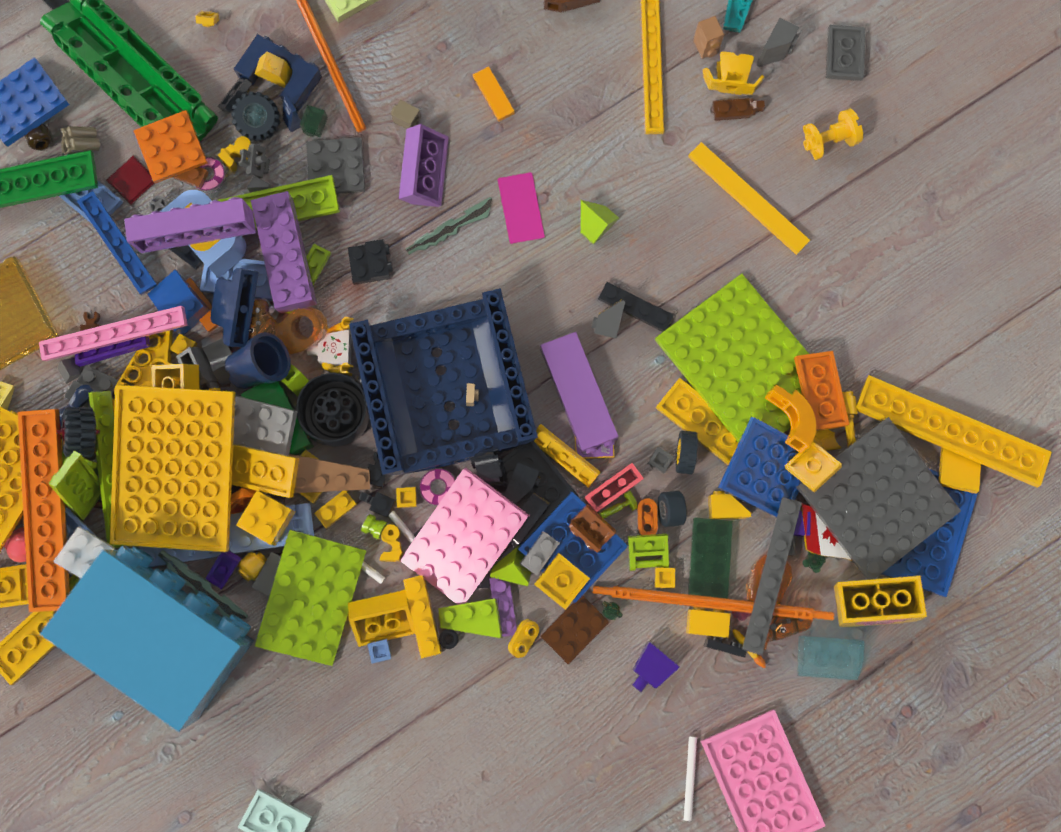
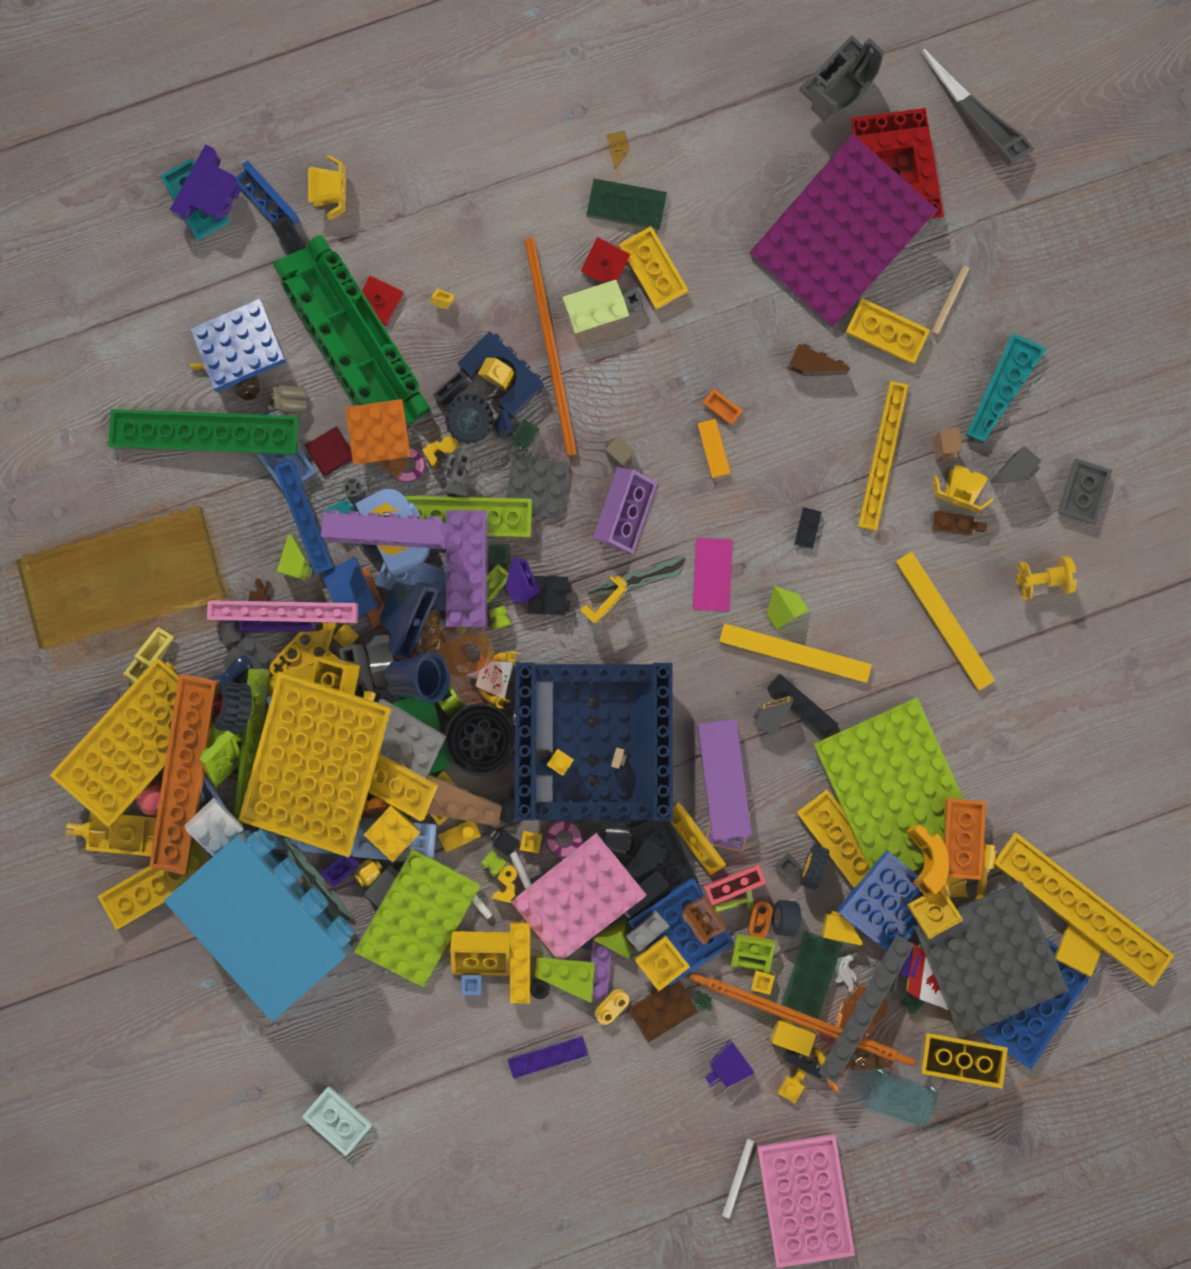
camera: 15 degrees right, 5 degrees up
none -> lime slope [277,535,313,582]
none -> red plate [362,275,404,326]
none -> clear green plate [487,544,511,565]
none -> lime wheel [488,606,511,630]
none -> dark purple slope [506,557,540,604]
none -> dark purple plate [508,1035,588,1079]
none -> yellow brick [547,749,573,776]
none -> yellow panel [580,576,629,623]
none -> orange tile [702,388,743,426]
none -> yellow tile [719,623,872,683]
none -> yellow plate [778,1067,807,1103]
none -> black plate [794,507,822,549]
none -> white piece [834,952,857,992]

